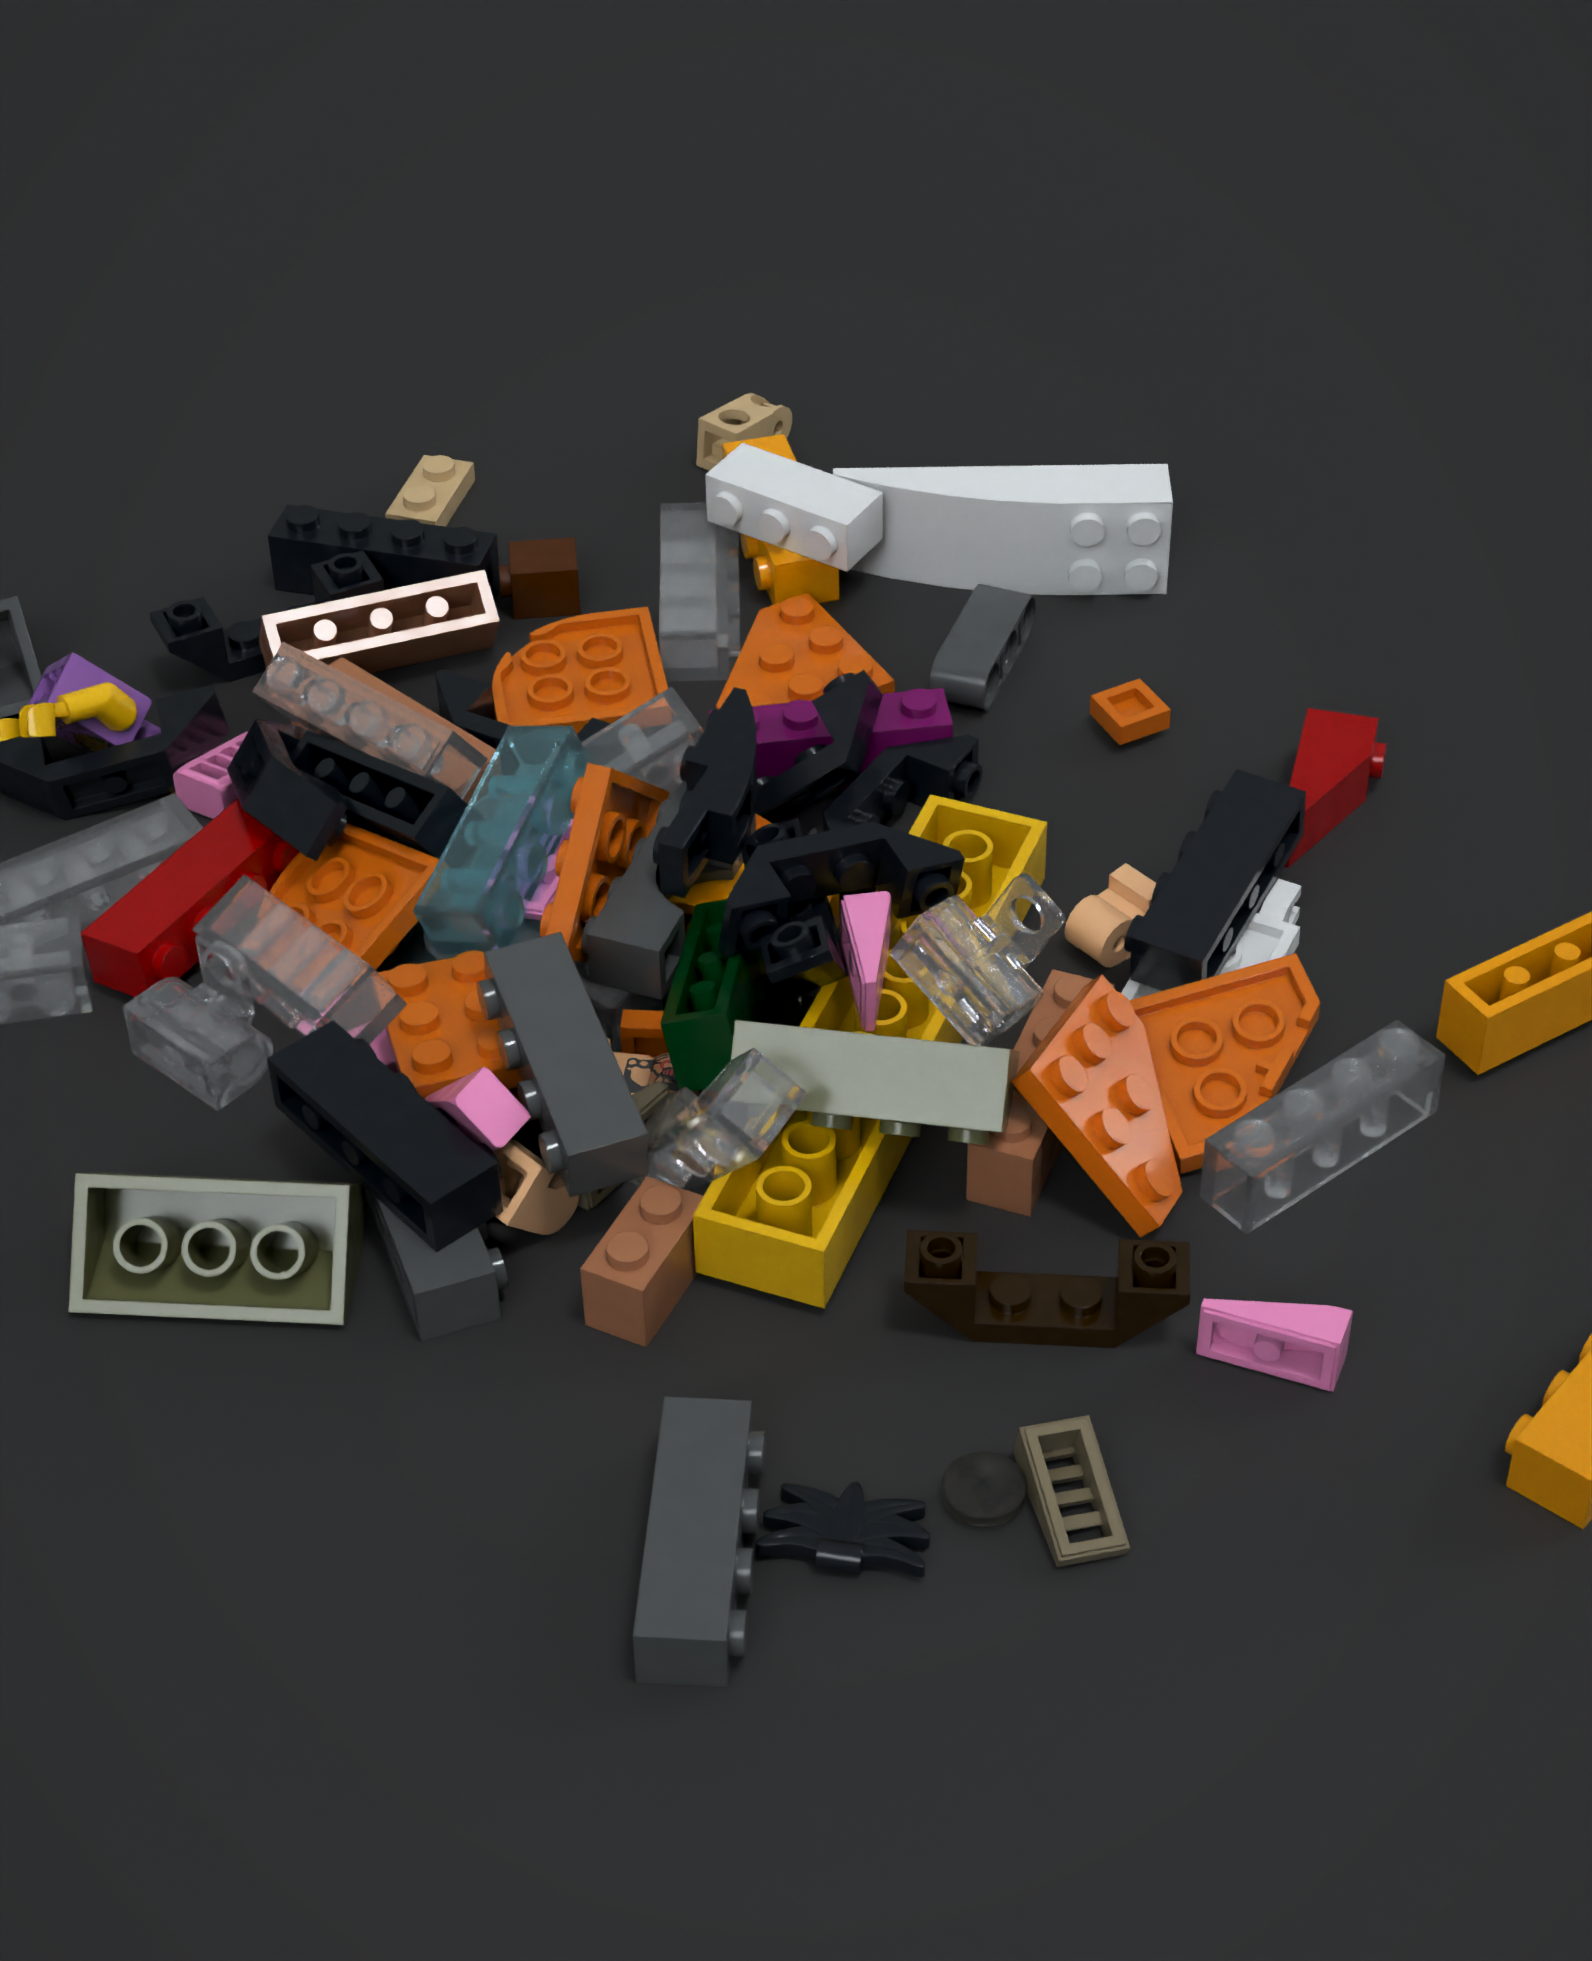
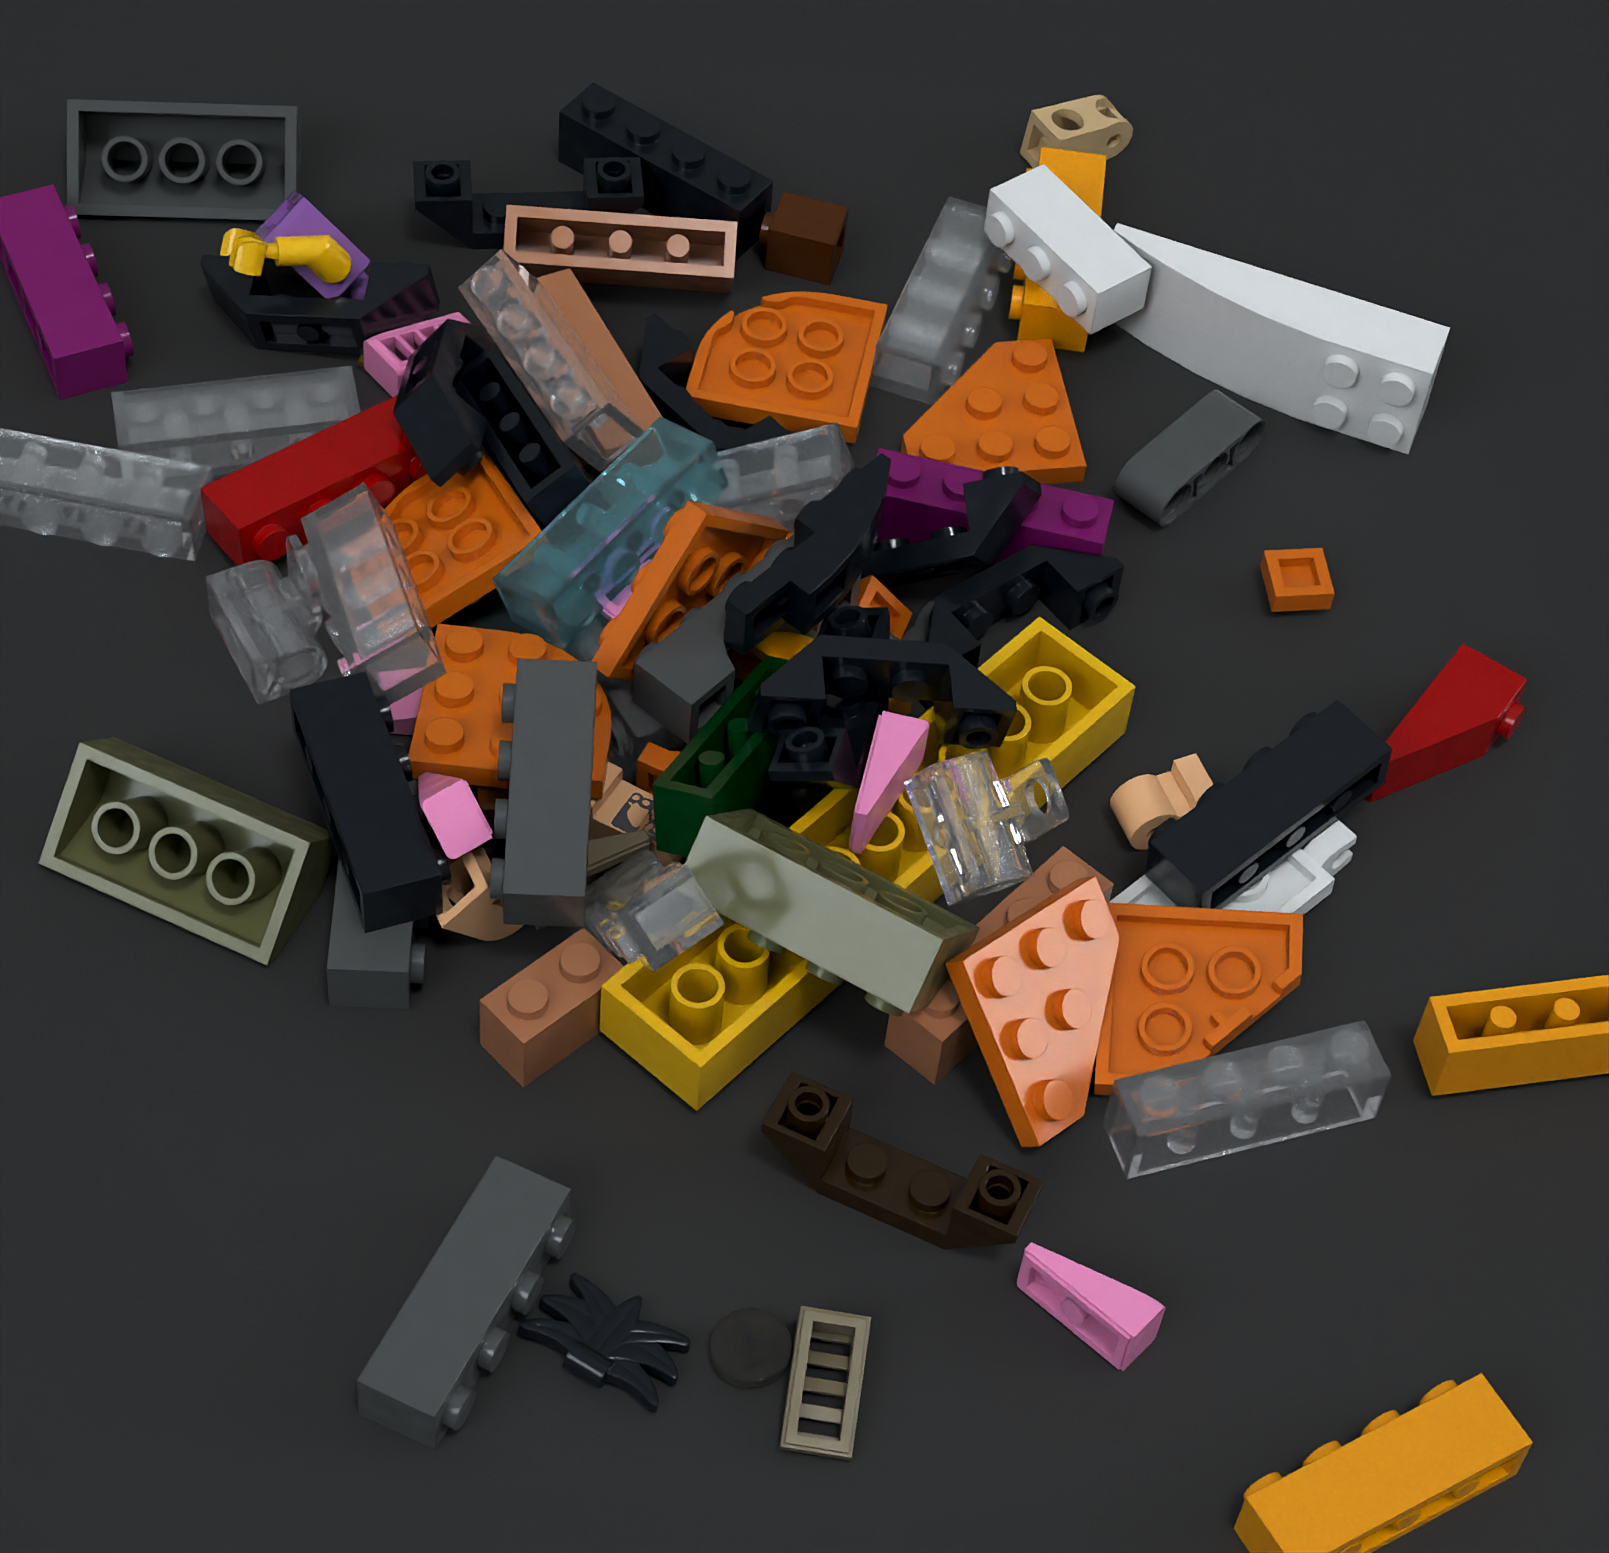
camera: 15 degrees right, 10 degrees up
tan plate [385,455,475,527] -> none

